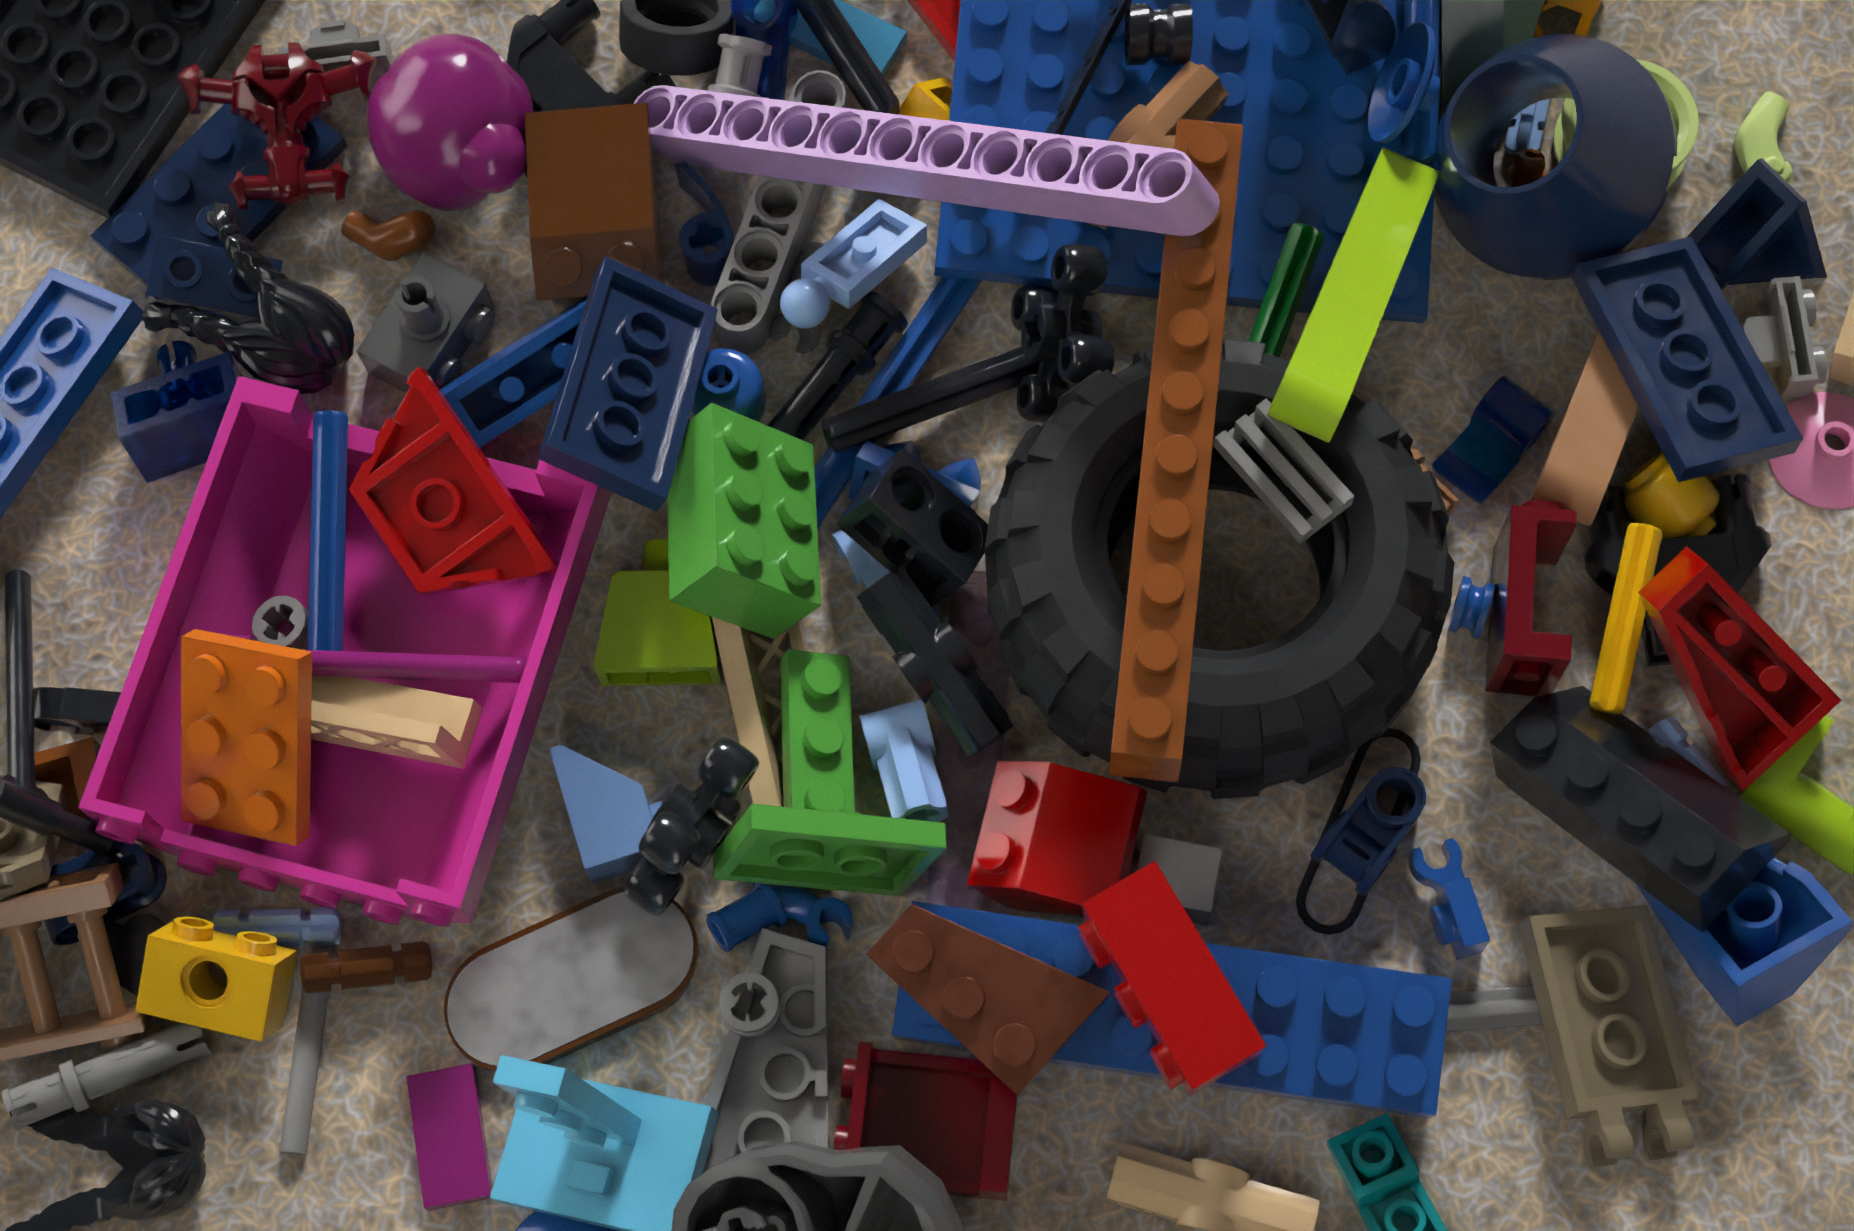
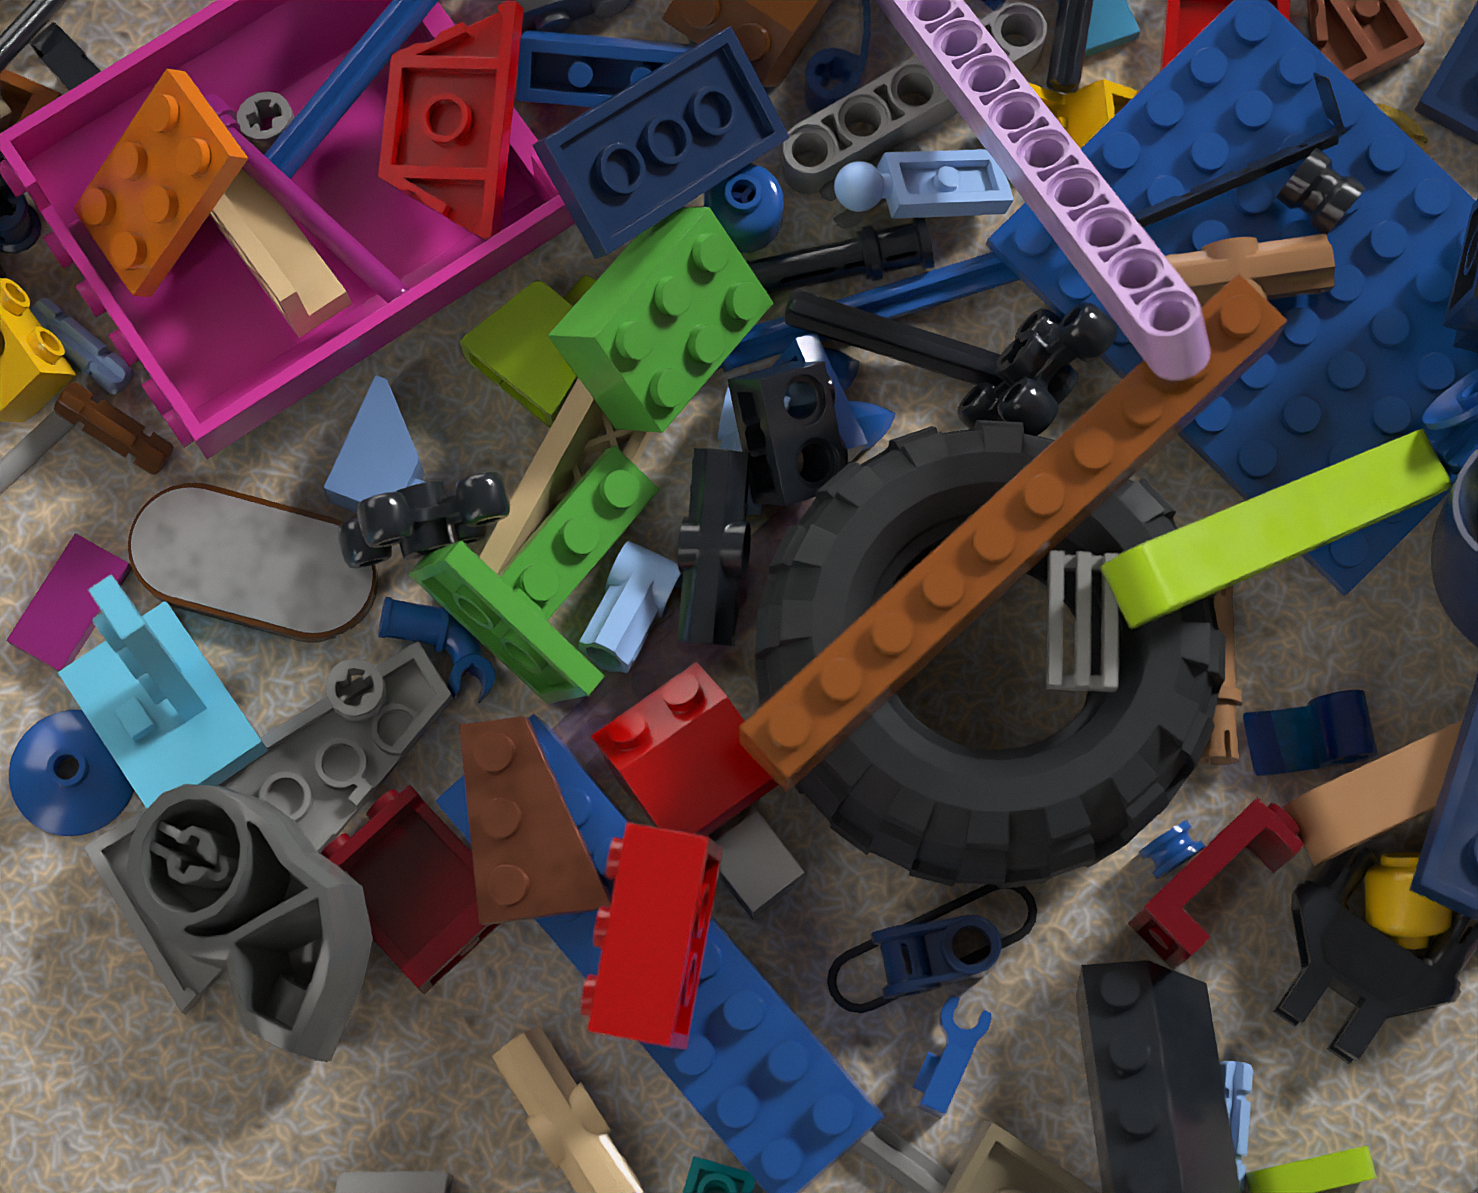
camera: 35 degrees right, 5 degrees up
green axle [1248,223,1324,358] -> none
yellow axle [1589,523,1663,714] -> none
red wedge [1638,546,1842,792] -> none

